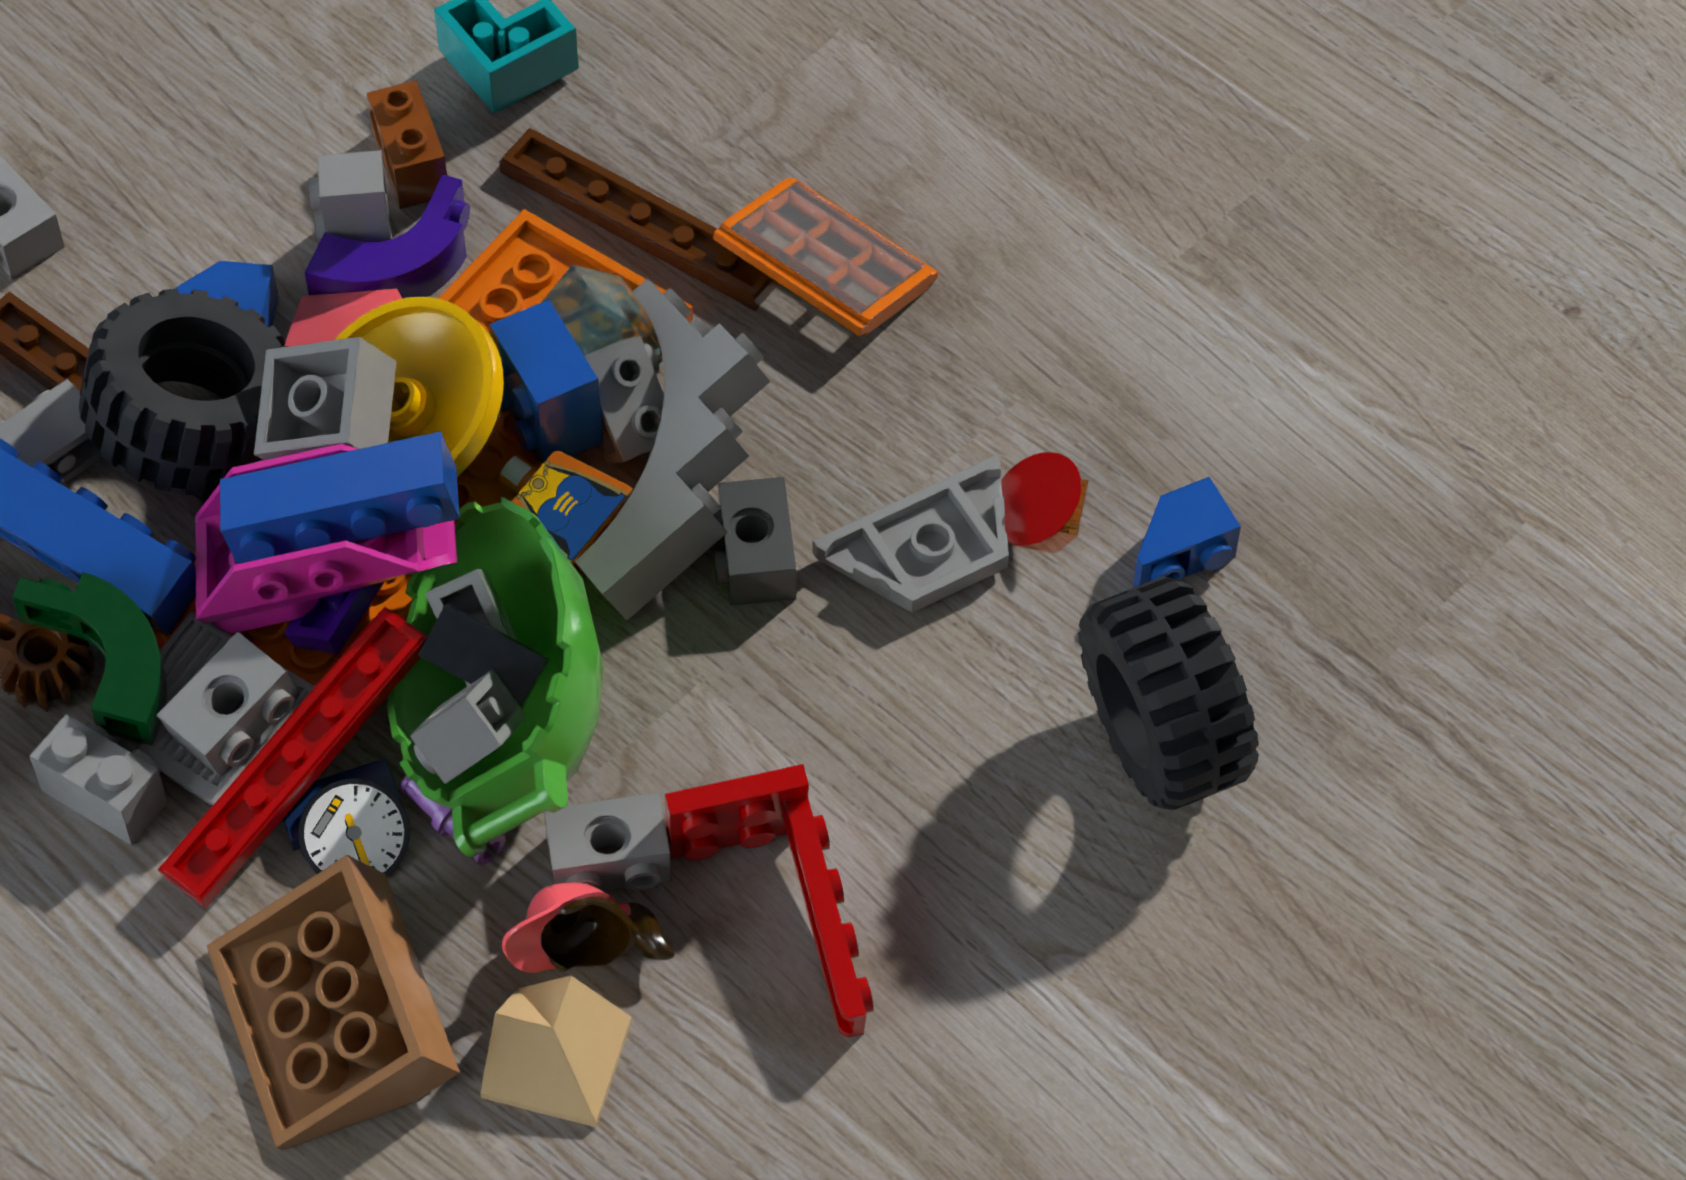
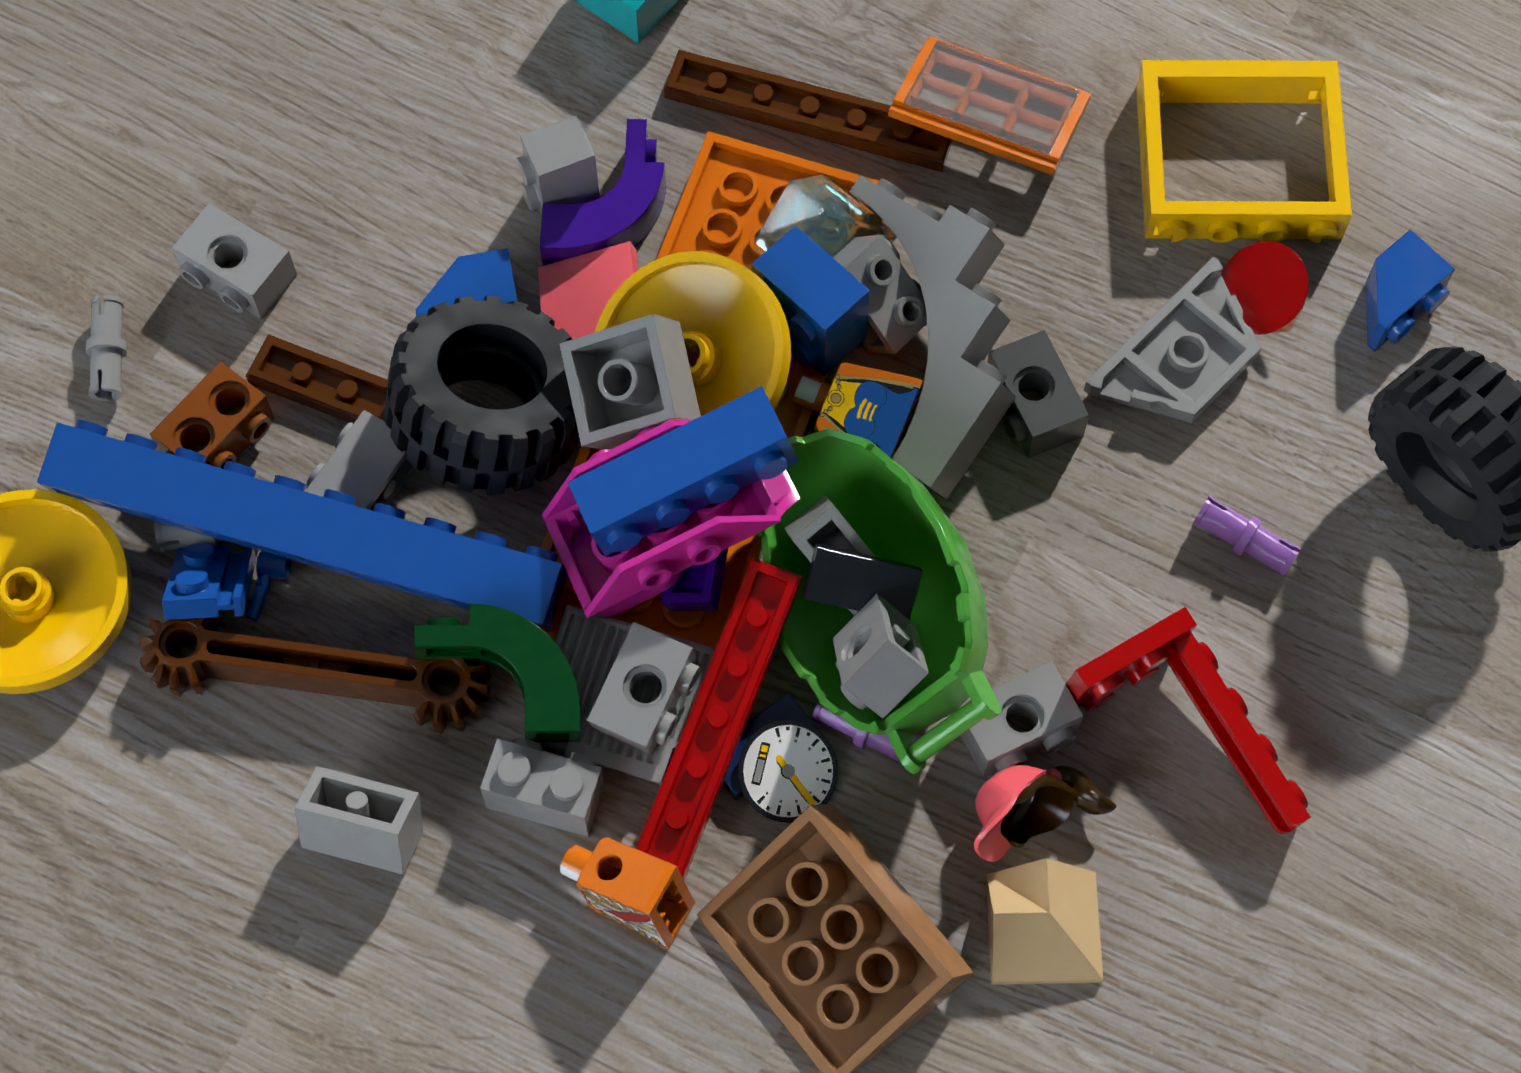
camera: 15 degrees left, 10 degrees up
dark orange brick [366,80,447,209] -> none
none -> orange torso [560,837,695,950]
none -> yellow window [1136,60,1352,243]
none -> medium lavender pin [1193,495,1301,577]

